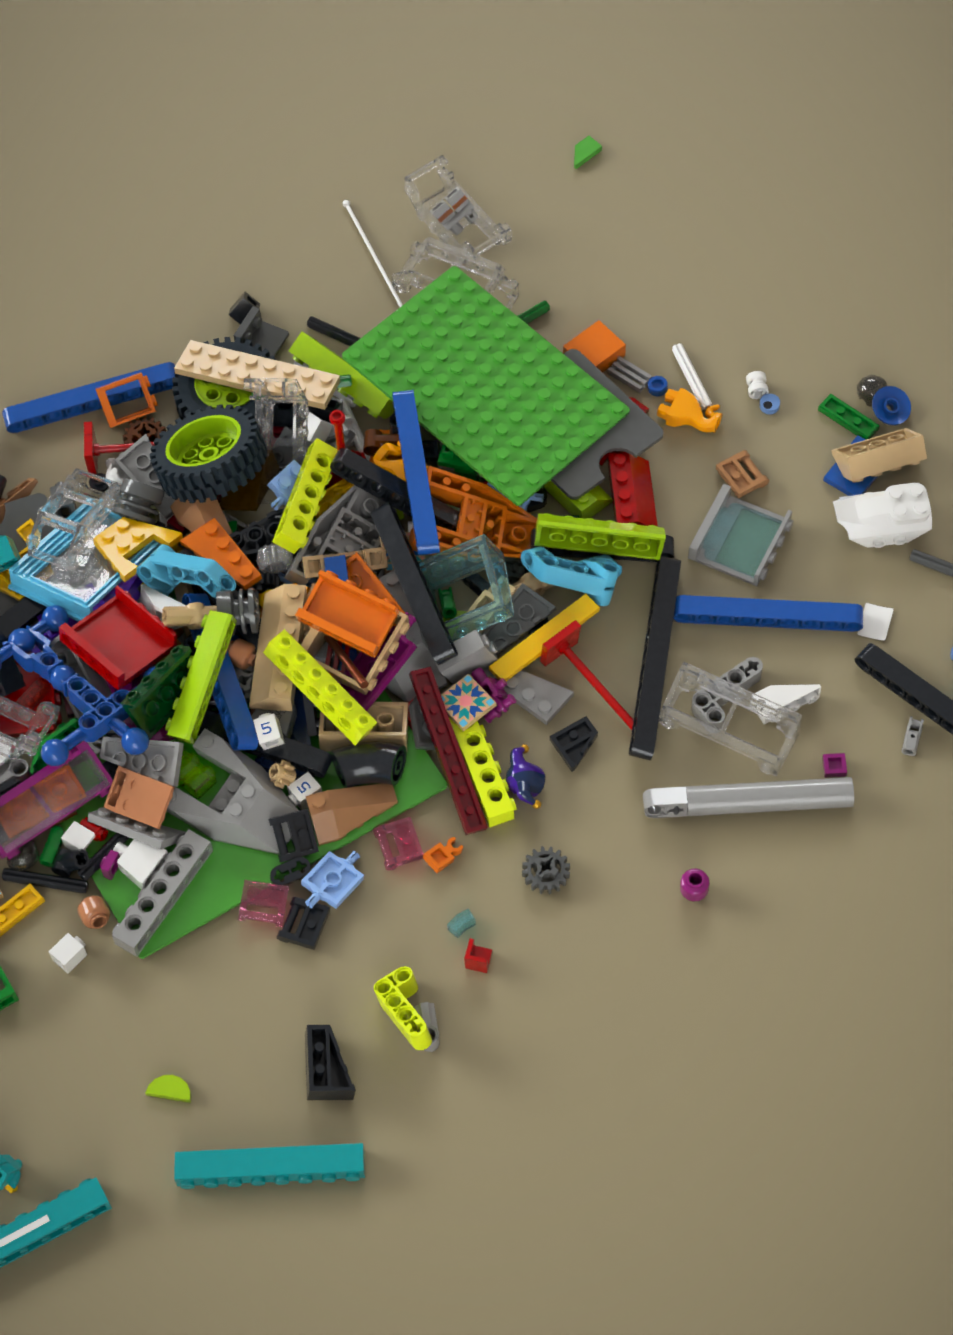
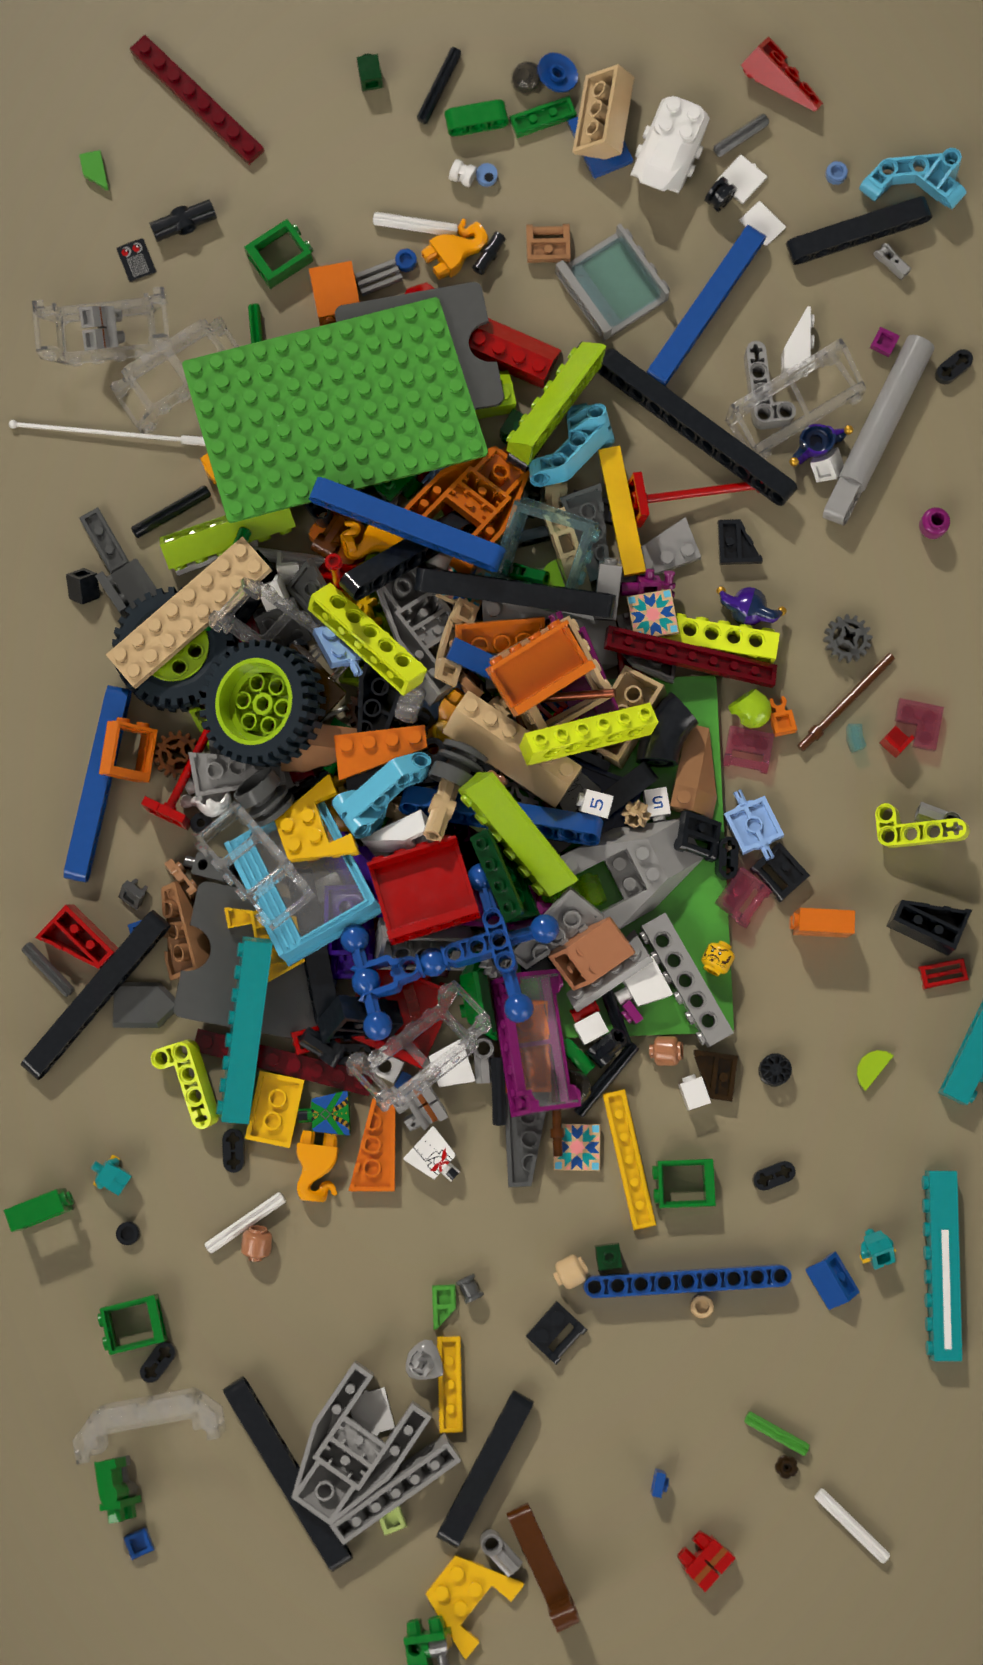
camera: 65 degrees left, 20 degrees up
none -> dark grey tile [79,507,129,574]
none -> black sticker [117,238,156,282]
none -> dark grey tile [119,879,148,910]
none -> dark red plate [130,35,264,165]
none -> black piece [149,199,217,242]
none -> medium nougat wing [164,858,198,903]
none -> green window [244,219,314,289]
none -> dark green brick [357,53,383,91]
none -> black axle [417,47,461,124]
none -> green beam [444,99,509,137]
none -> black pin [472,232,506,275]
none -> dark brown wing [693,1050,738,1102]
none -> yellow head [701,941,735,976]
none -> black wheel [704,176,737,212]
none -> white piece [716,154,767,204]
none -> lime helmet [728,689,771,728]
none -> black beam [752,1161,796,1191]
none -> black wheel [758,1053,792,1087]
none -> dark blue piece [789,424,853,467]
none -> orange brick [789,908,855,938]
none -> reddish brown bar [797,653,895,752]
none -> white panel [810,448,844,482]
none -> clear pink plate [894,698,944,752]
none -> red tile [918,958,969,989]
none -> black beam [935,349,973,385]

